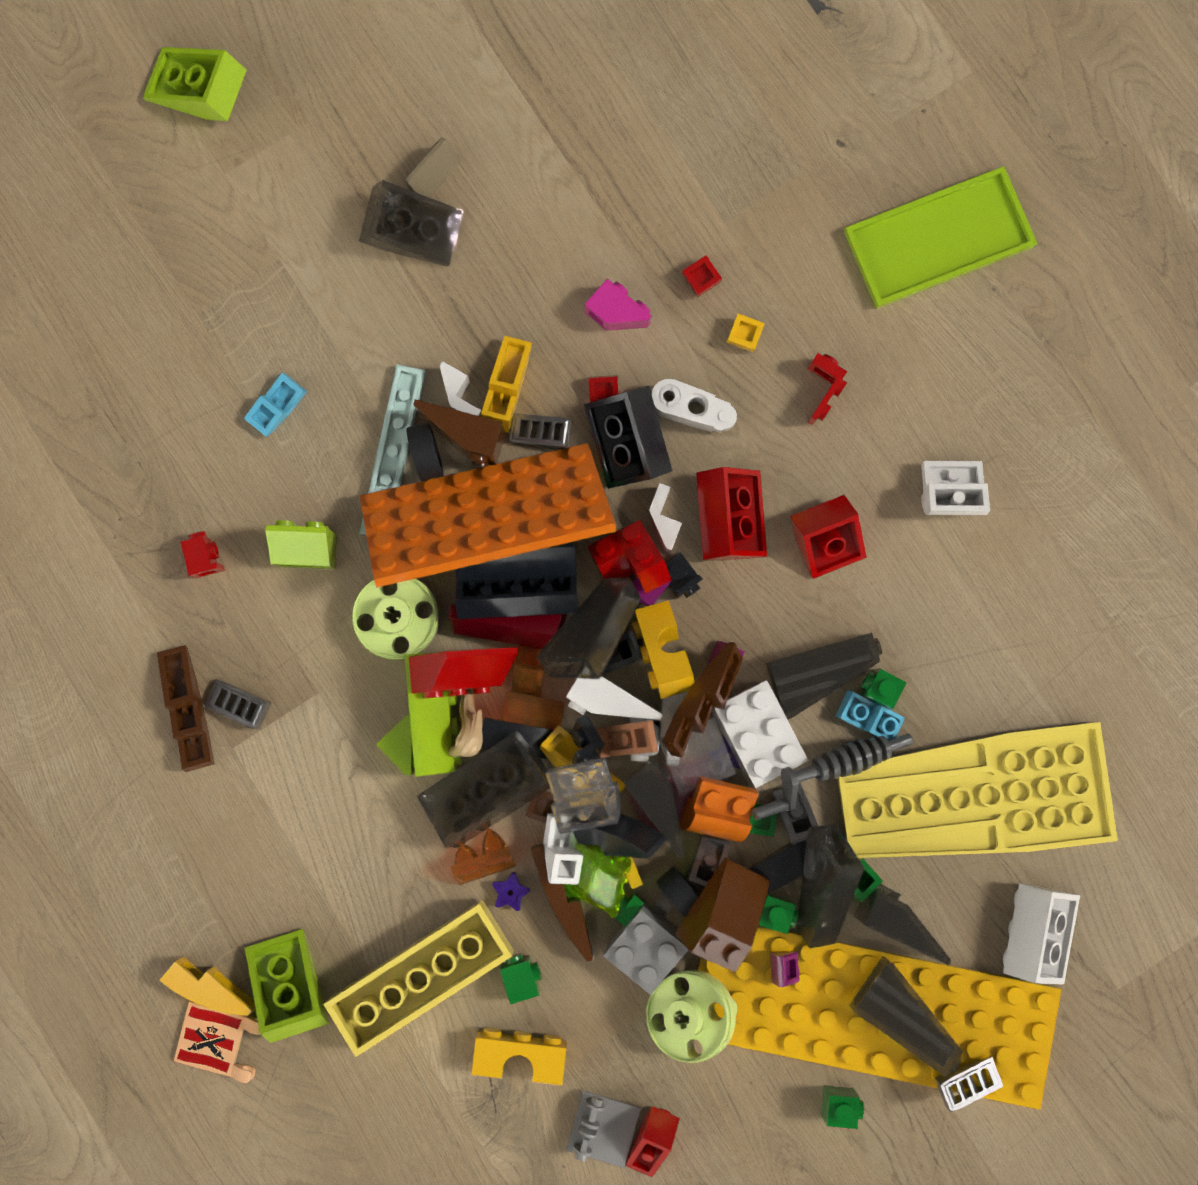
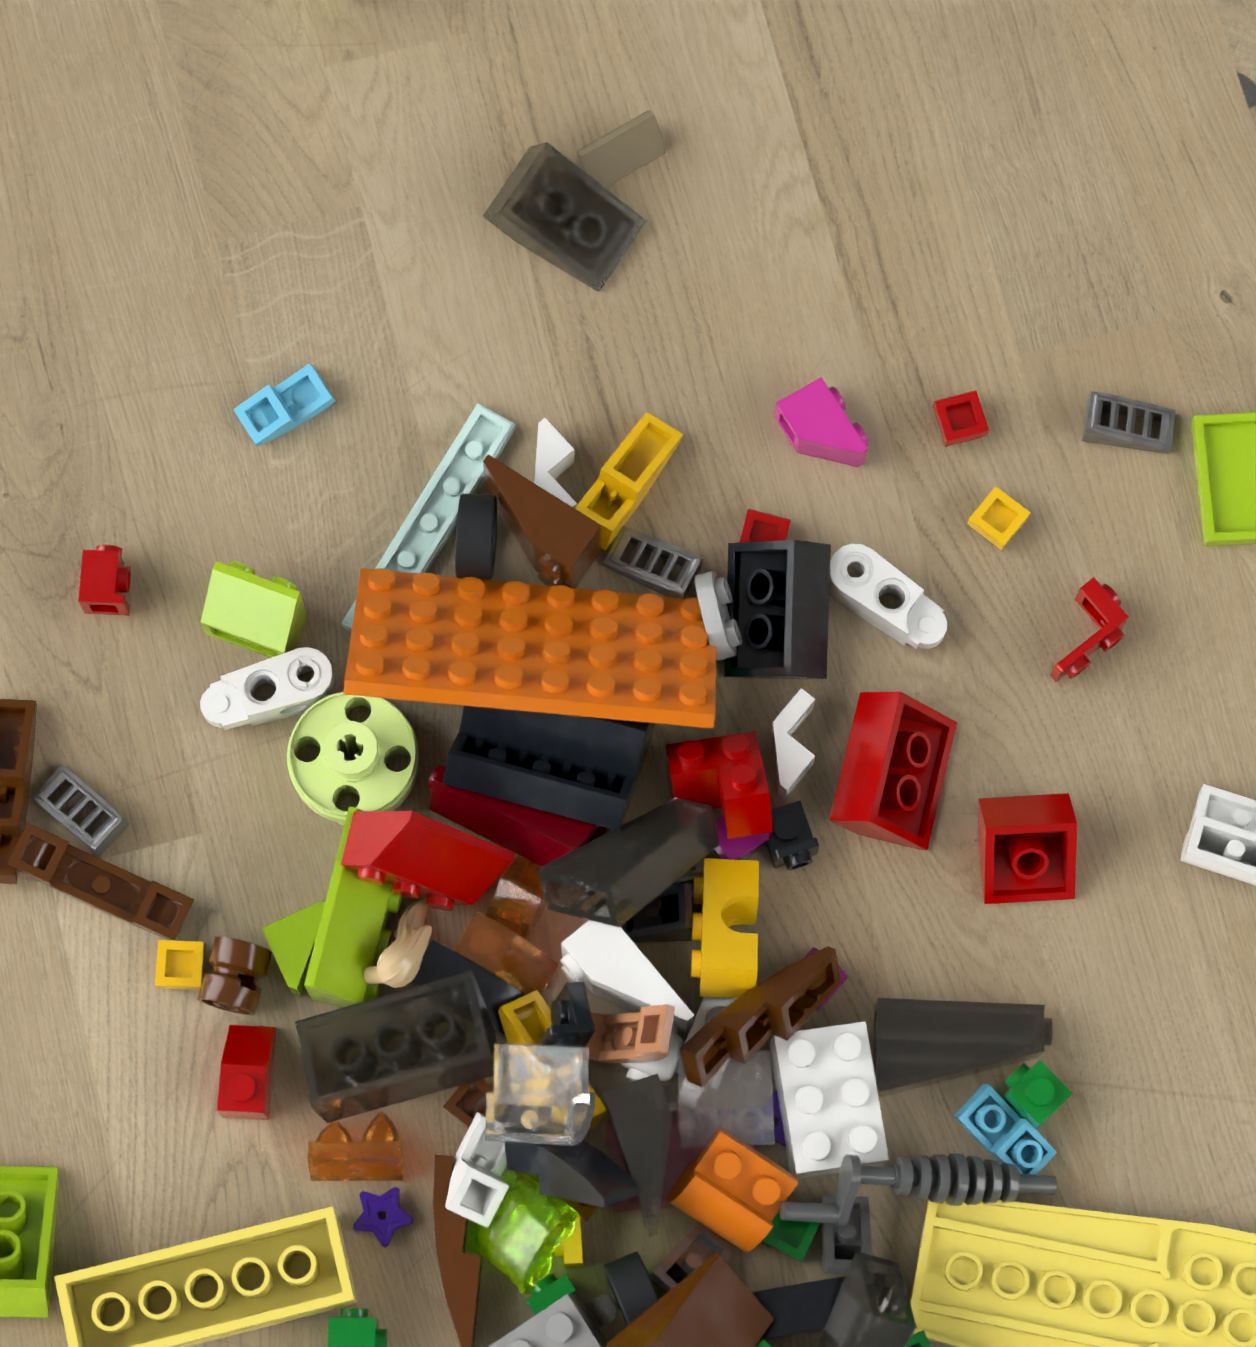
camera: 20 degrees right, 10 degrees down
none -> reddish brown slope [7,823,194,941]
none -> yellow plate [155,940,206,990]
none -> reddish brown wheel [197,936,272,1016]
none -> white piece [200,647,334,730]
none -> red slope [217,1025,276,1120]
none -> light grey plate [695,571,742,661]
none -> flat silver slope [1082,391,1175,454]

